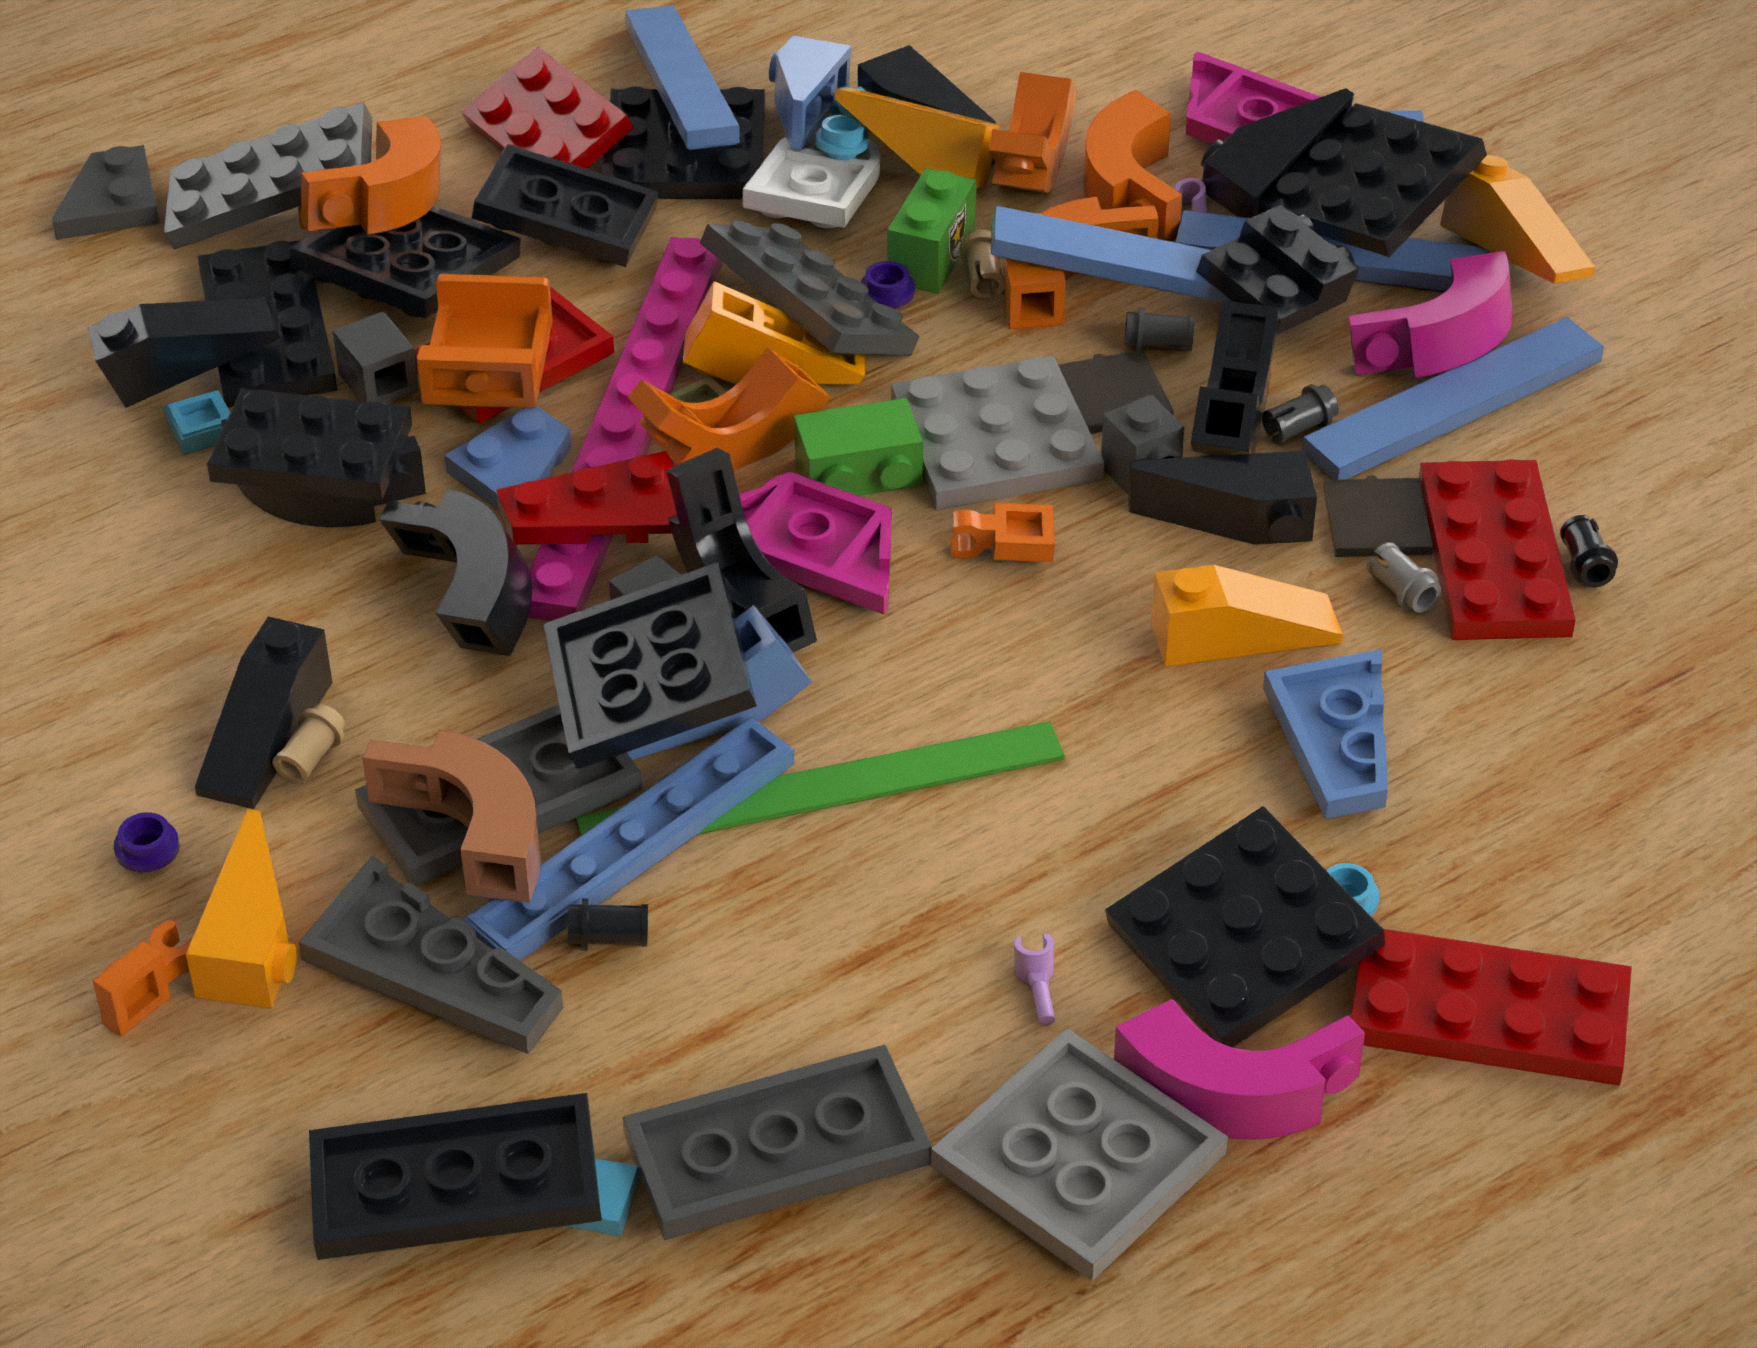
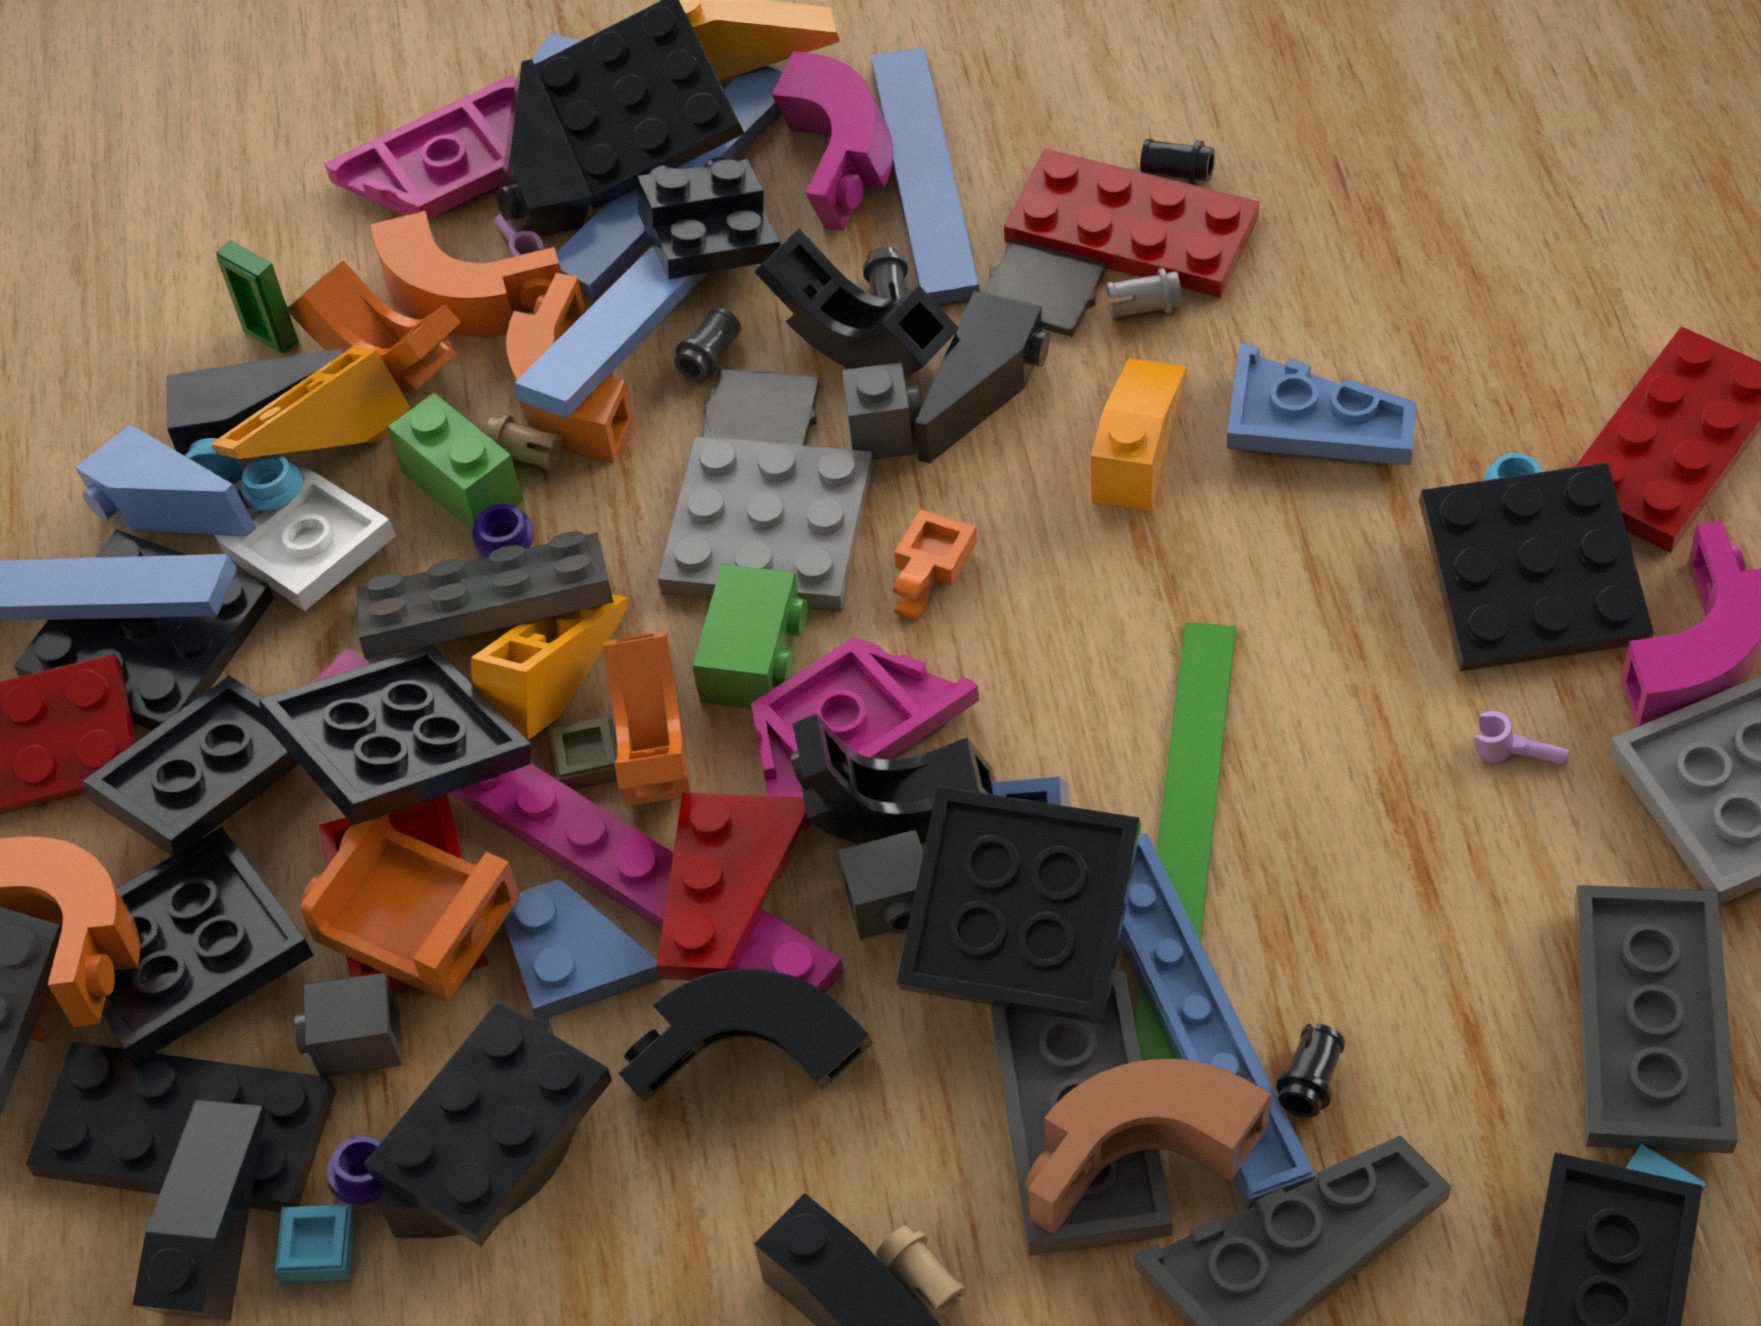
camera: 60 degrees left, 10 degrees up
none -> green tile [216,240,299,354]
none -> black plate [259,645,531,825]

